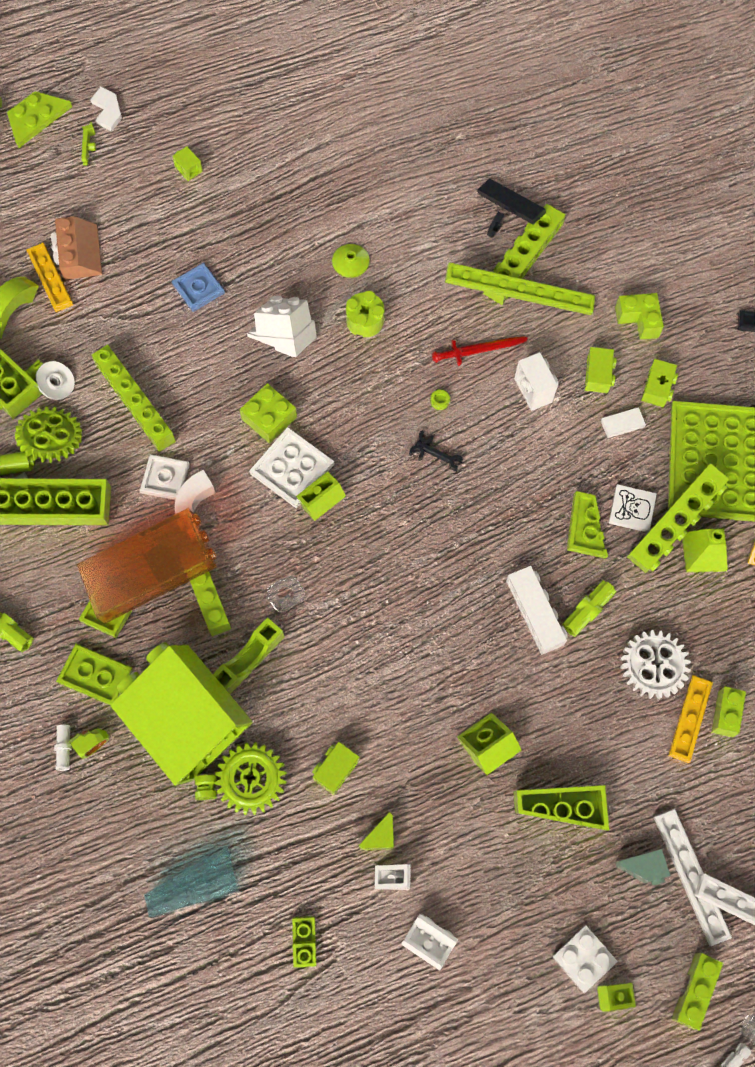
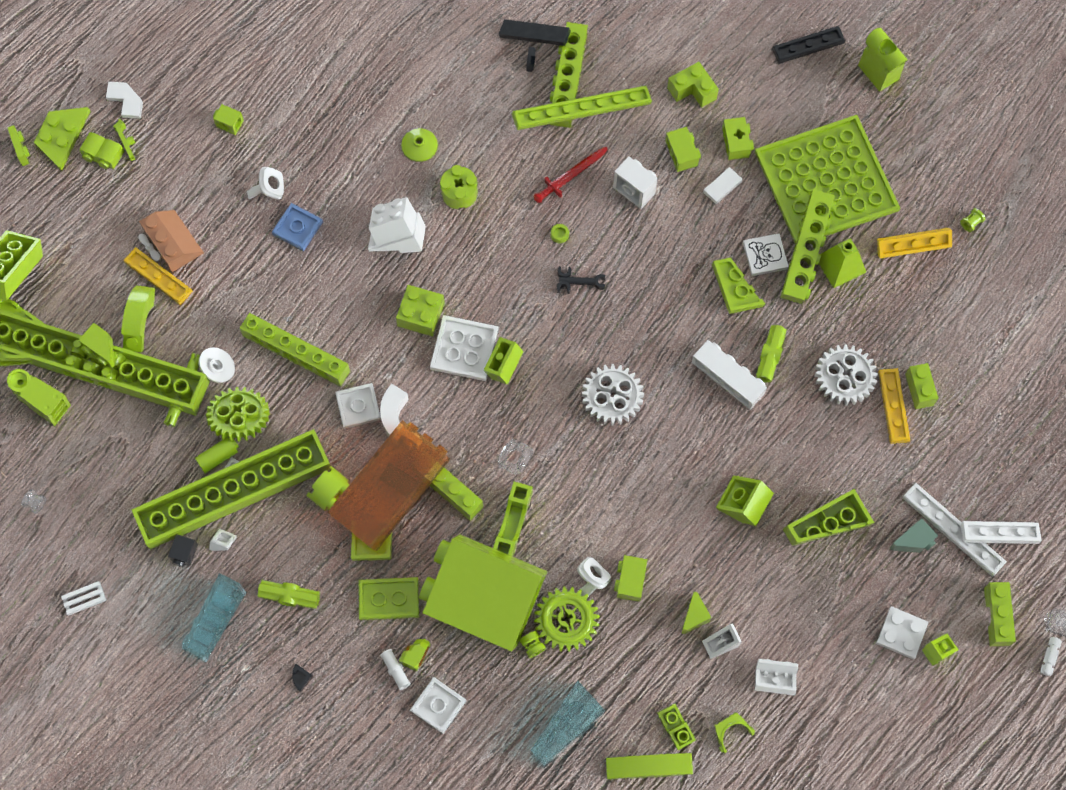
camera: 25 degrees left, 0 degrees up
none -> lime brick [79,132,125,169]
none -> white piece [247,167,284,200]
none -> lime brick [306,466,351,512]
none -> white tile [410,677,467,734]
none -> white piece [577,557,611,597]
none -> white gear [582,364,644,426]
none -> lime slope [606,753,693,780]
none -> lime helmet [714,712,755,754]

